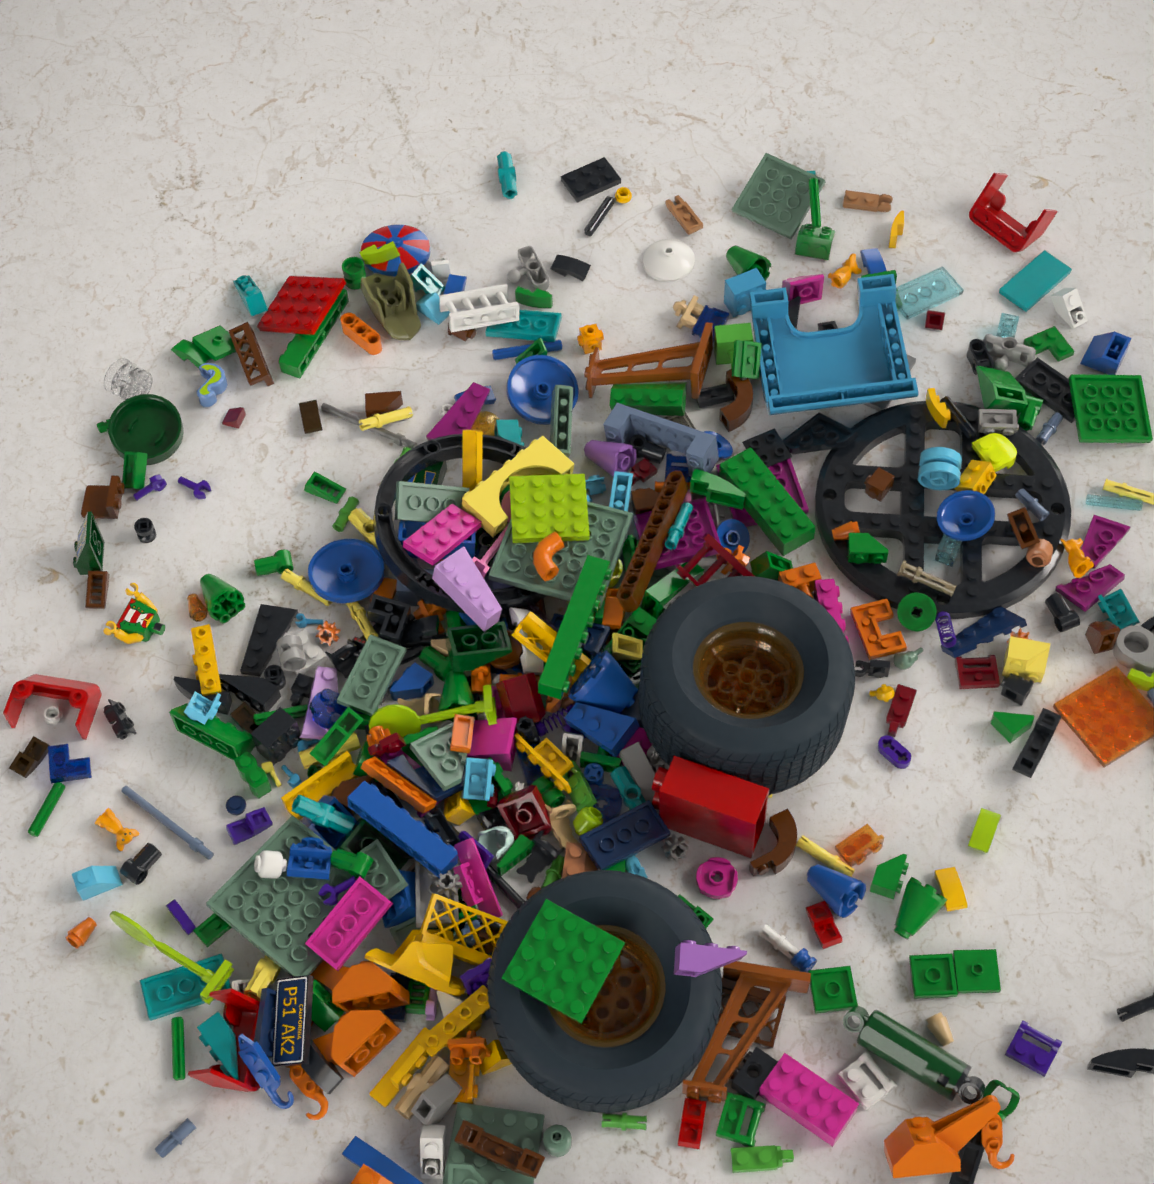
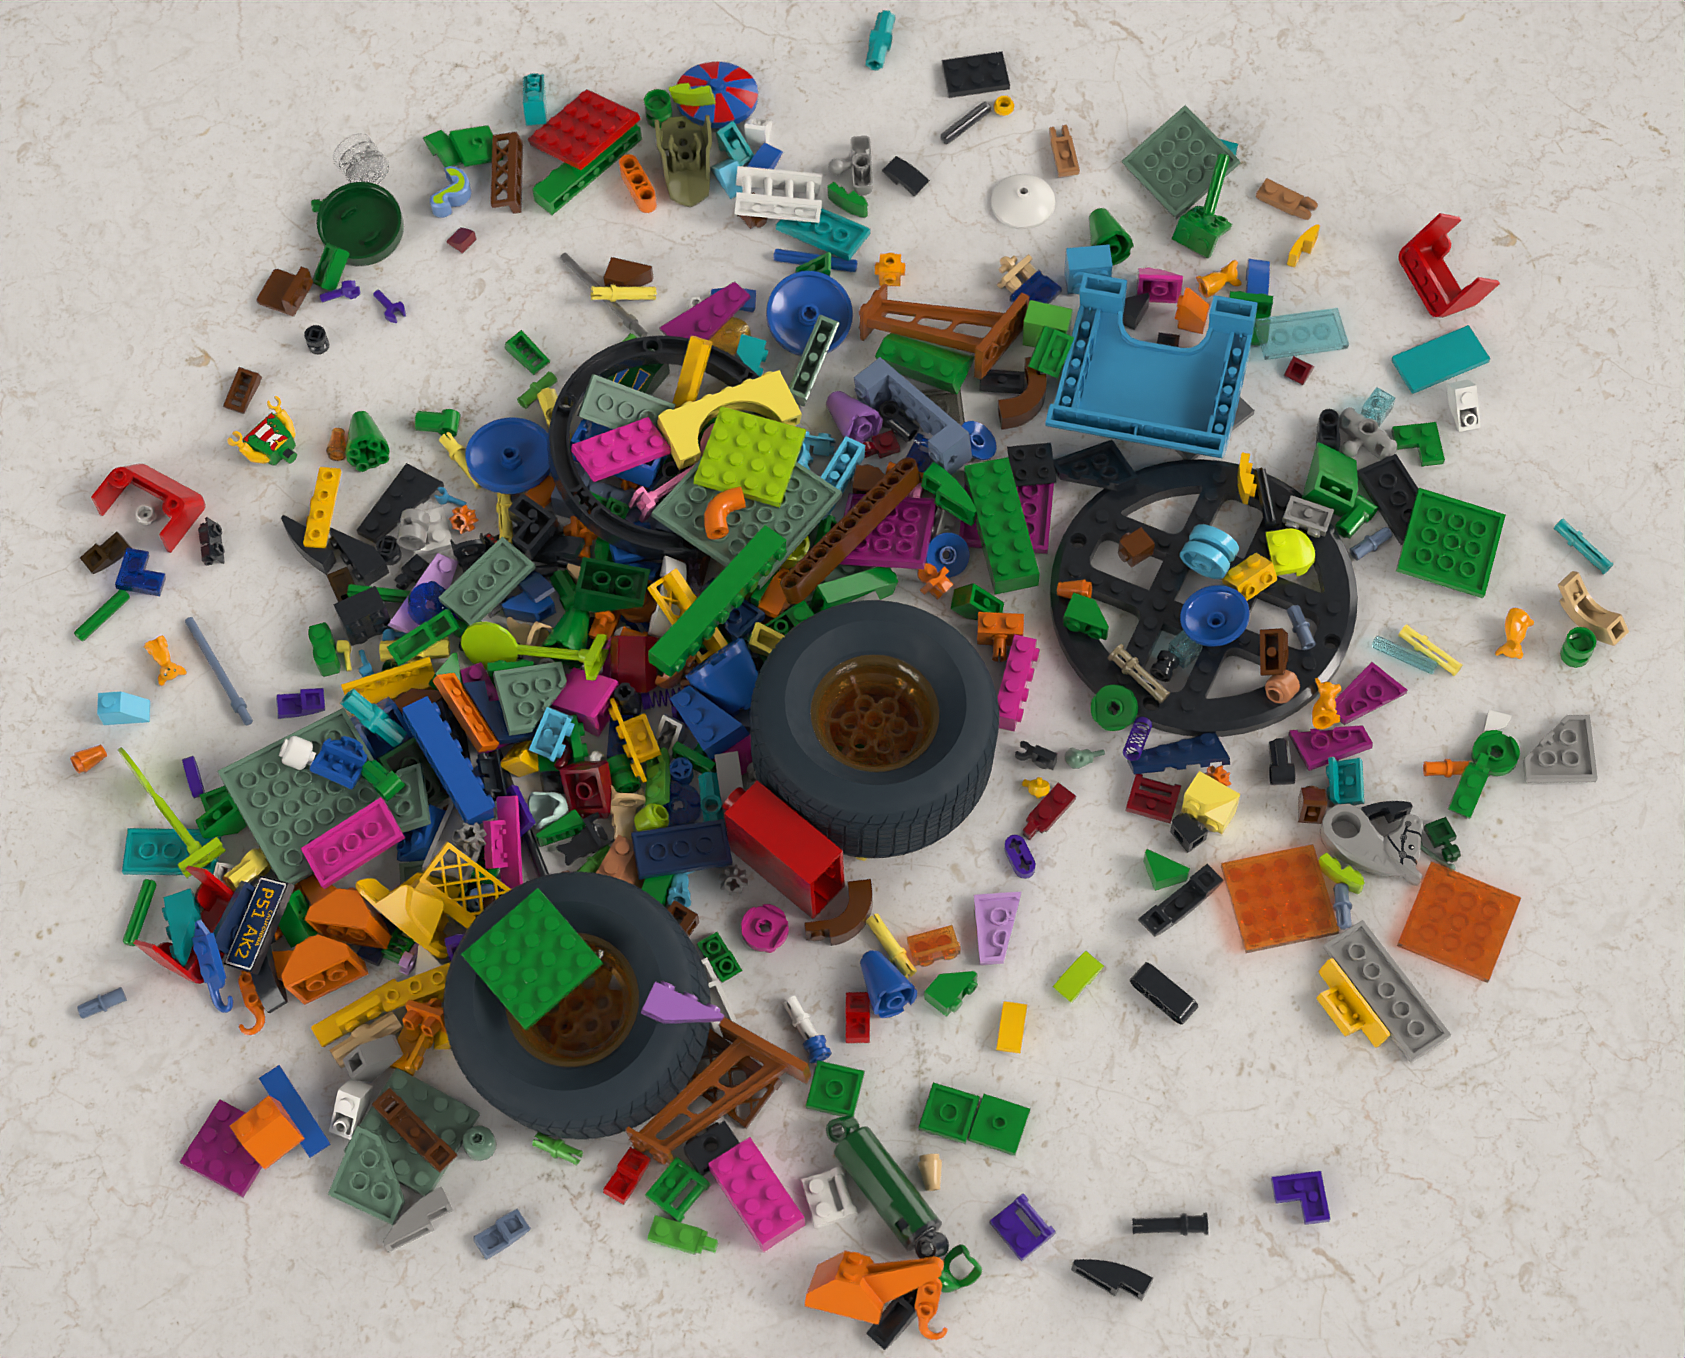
camera: 20 degrees right, 5 degrees up
dark green slope [73,511,105,575] -> none
black piece [120,843,162,885] -> none
green slope [169,703,255,761] -> none
medium azure bracket [184,692,221,725] -> none
dark blue plate [226,796,246,815] -> none
dark brown slope [299,400,323,434] -> none
dark purple bar [318,876,356,906] -> none
orange gear [366,726,391,747] -> none
dark red plate [368,732,406,758] -> none
lavender wedge [432,547,502,631] -> none
orange tile [450,714,475,753] -> none
teal pin [665,502,693,550] -> none
dark red fence [676,532,754,586] -> none
orange plate [850,599,907,660] -> none
green cone [893,877,947,940] -> none
blue slope [1080,331,1131,375] -> none
none -> green slope [195,794,247,839]
none -> dark blue slope [517,570,555,603]
none -> lavender wing [974,892,1021,965]
none -> black beam [1129,962,1199,1025]
none -> black wheel [1150,650,1180,682]
none -> orange slope [1175,287,1209,334]

